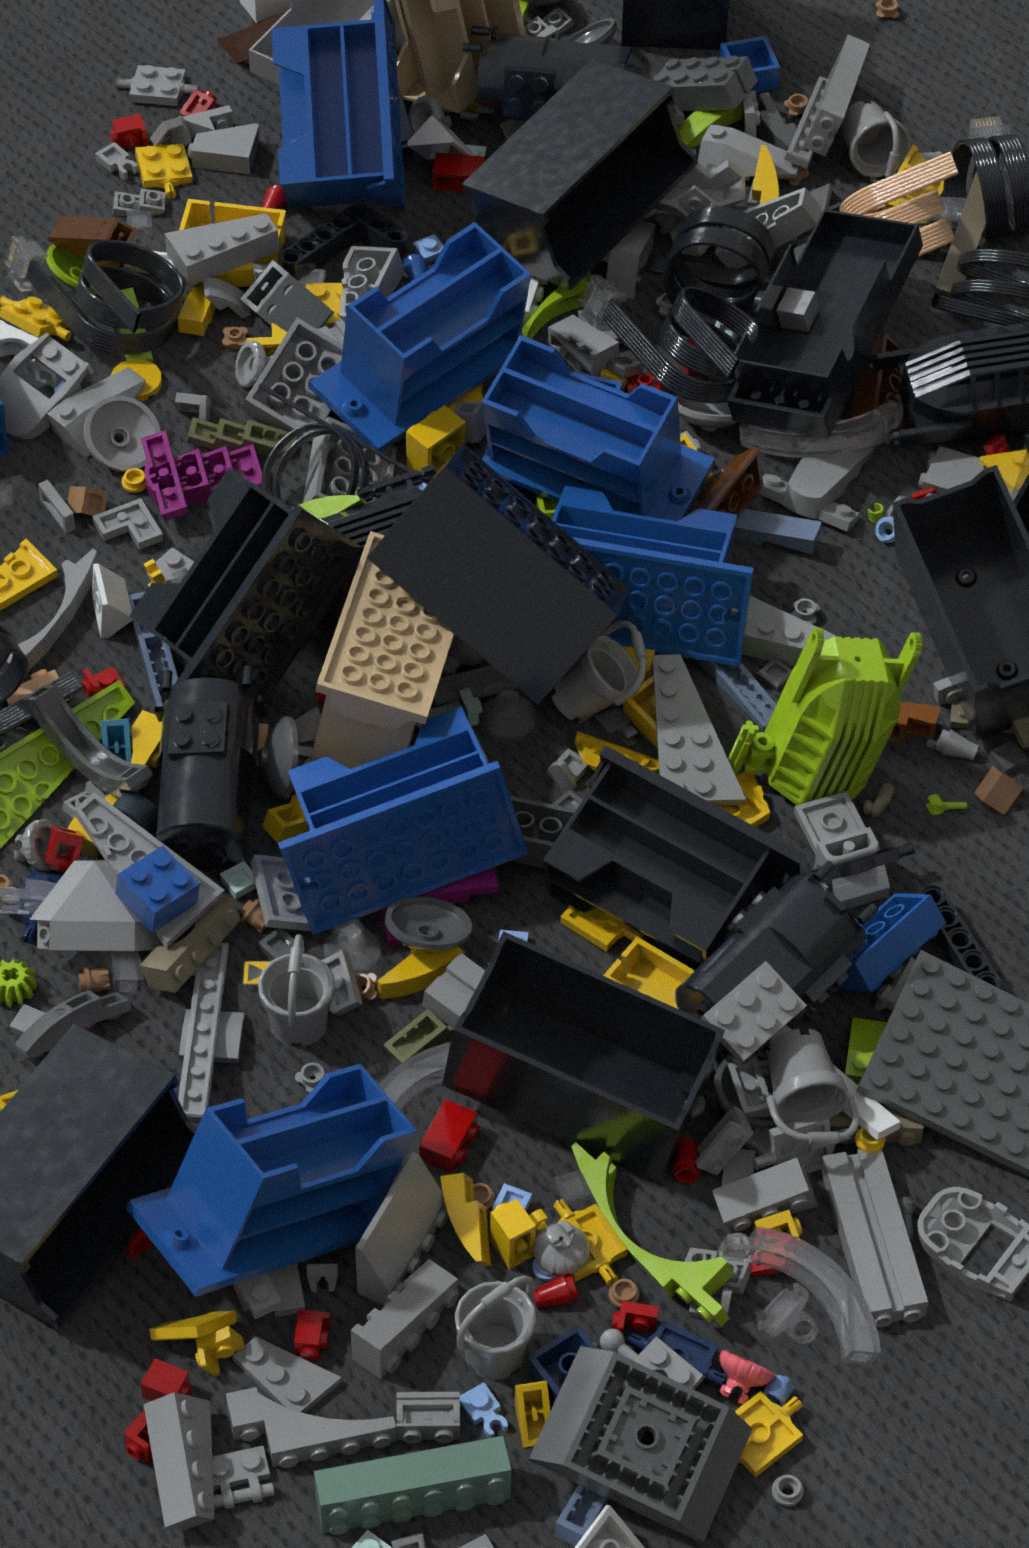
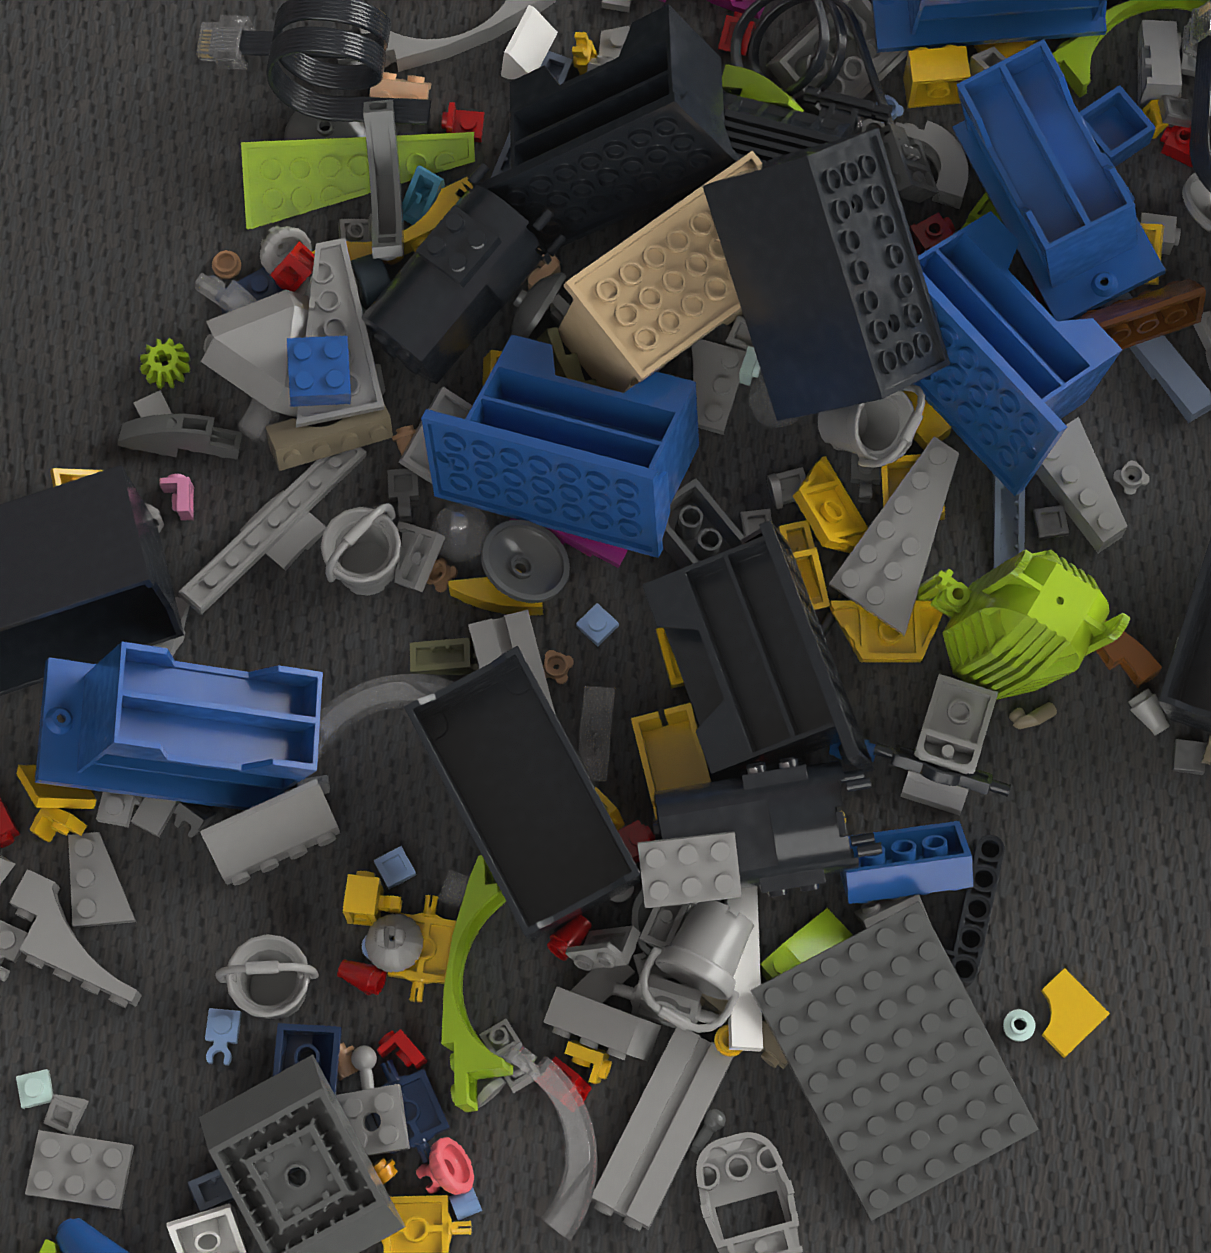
camera: 40 degrees right, 20 degrees up
medium nougat hose [78,967,110,992] -> none
light aqua plate [220,861,256,899] -> none
tile [242,961,271,990] -> none
red brick [294,1310,331,1362] -> none
light grey plate [295,1062,327,1093] -> none
sand green brick [314,1436,511,1535] -> none
light grey wedge [351,1259,459,1379] -> none
light grey hinge [396,1392,460,1444] -> none
red brick [419,1099,480,1173] -> none
yellow slope [440,1173,491,1267] -> none
medium nougat plate [473,1183,495,1211] -> none
yellow slope [515,1381,550,1448] -> none
medium nougat plate [609,1279,639,1309] -> none
clear tile [757,1283,818,1344] -> none
lime hand [926,794,967,815] -> none
medium nougat panel [974,766,1023,814] -> none

